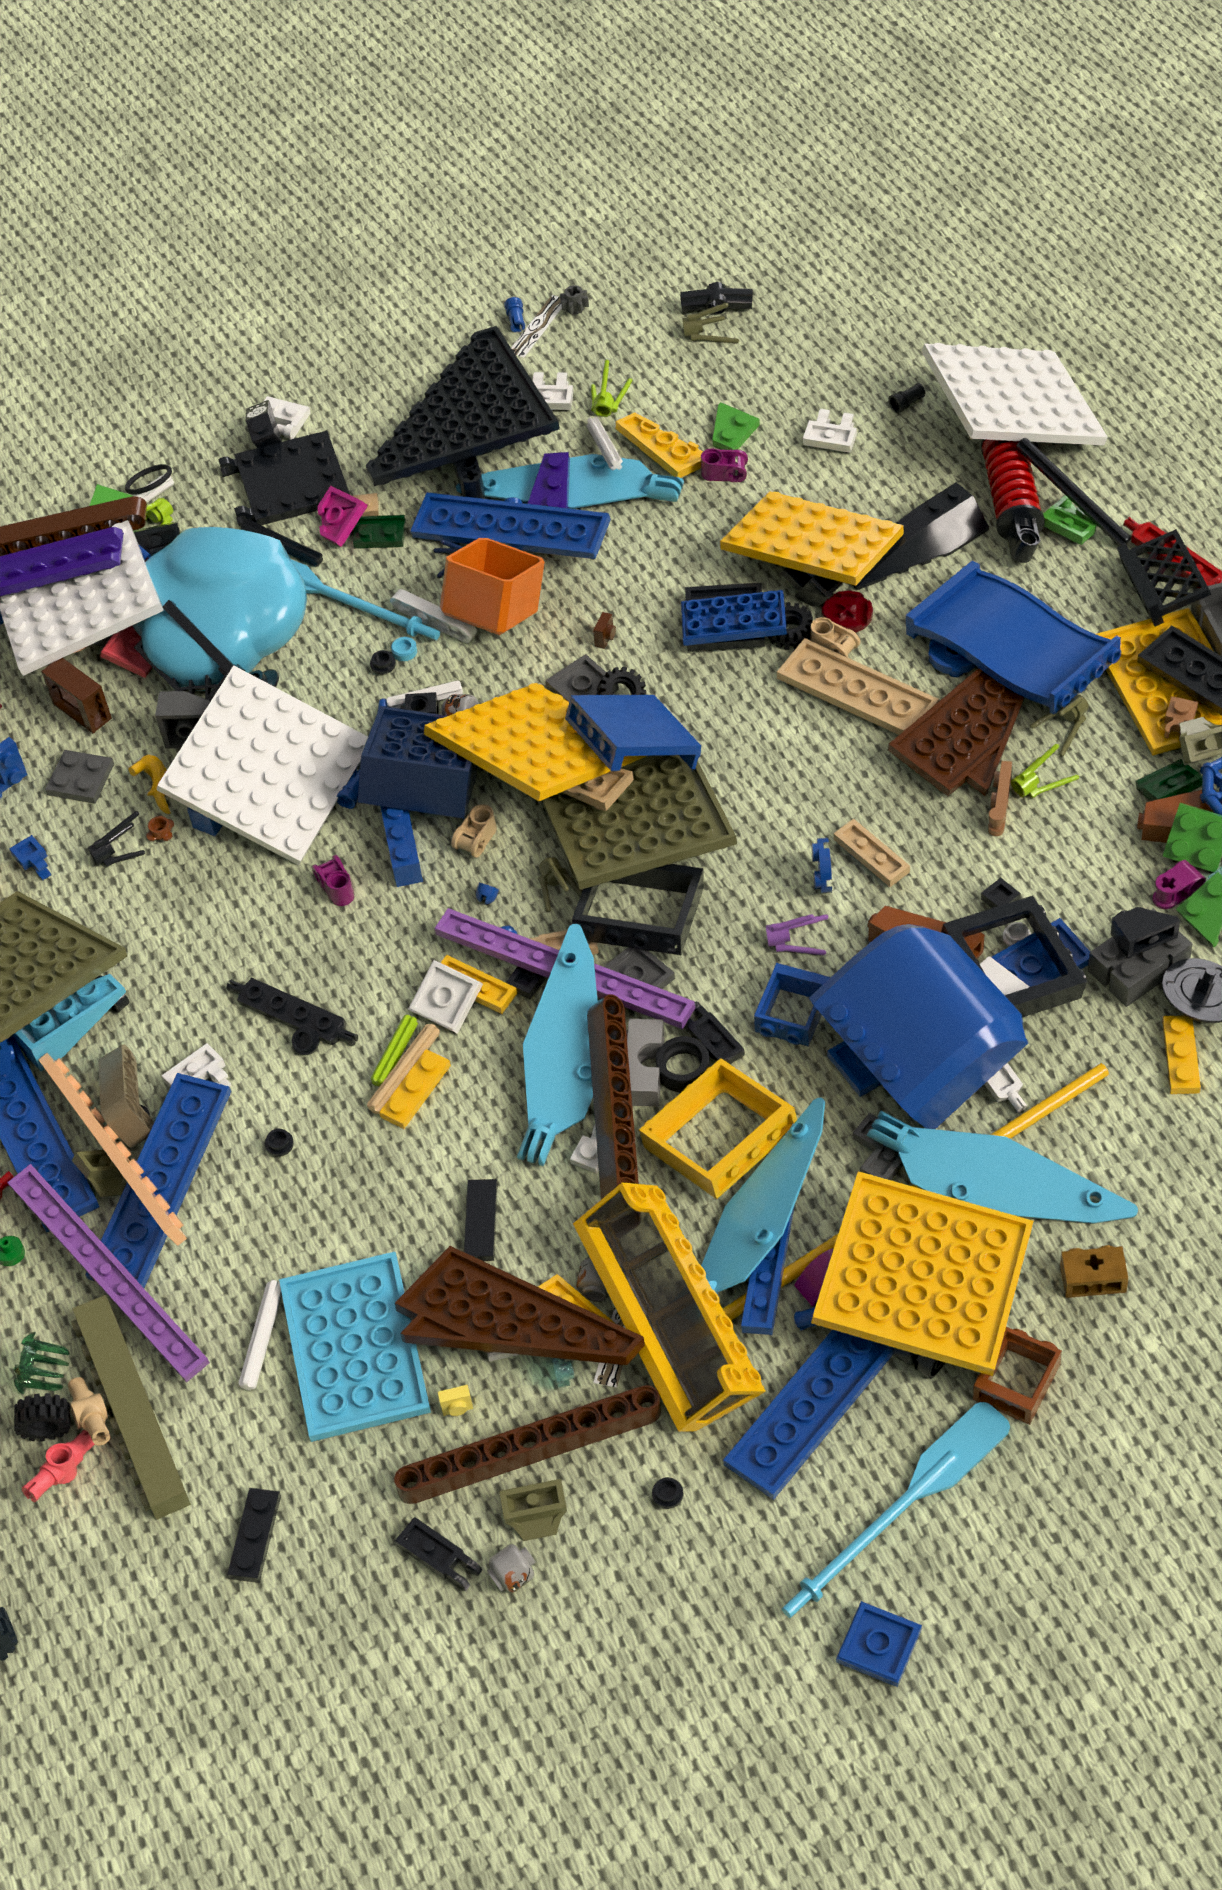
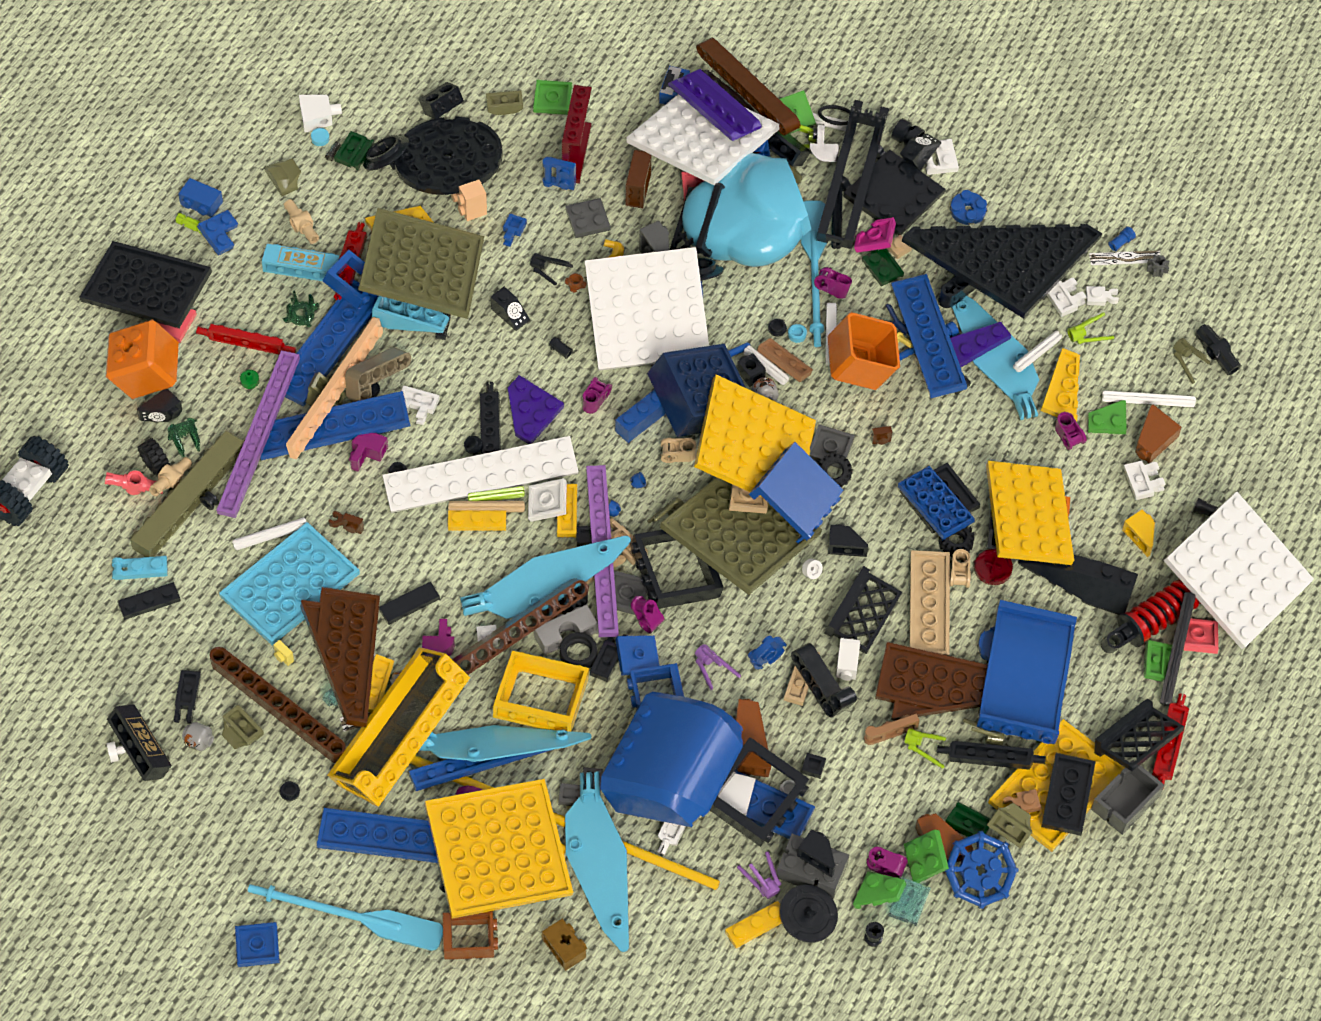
camera: 50 degrees right, 5 degrees up
none -> black brick [107,704,172,781]
none -> white tile [107,741,126,763]
none -> medium azure plate [112,556,168,580]
none -> black bush [200,491,219,510]
none -> reddish brown plate [328,511,364,534]
none -> magenta brick [349,433,388,472]
none -> white plate [383,436,579,513]
none -> magenta brick [422,619,455,661]
none -> black slope [490,286,530,331]
none -> dark purple plate [508,375,564,444]
none -> black pin [549,337,573,359]
none -> blue plate [615,635,660,676]
none -> magenta piece [631,595,665,634]
none -> medium lavender plant [737,851,781,899]
none -> medium nougat plate [757,338,813,382]
none -> black beam [791,643,857,718]
none -> white tile [802,558,823,579]
none -> brick [809,124,839,162]
none -> magenta piece [814,267,852,299]
none -> black piece [816,100,890,249]
none -> black fence [824,566,902,654]
none -> black slope [828,524,868,557]
none -> white slope [836,638,860,681]
none -> black wheel [891,118,925,146]
none -> black plate [937,741,1046,770]
none -> blue plate [950,190,987,225]
none -> white plate [1086,286,1119,306]
none -> white axle [1102,390,1196,407]
none -> yellow slope [1122,509,1155,557]
none -> dark orange slope [1135,404,1182,464]
none -> coral plate [1184,618,1219,654]

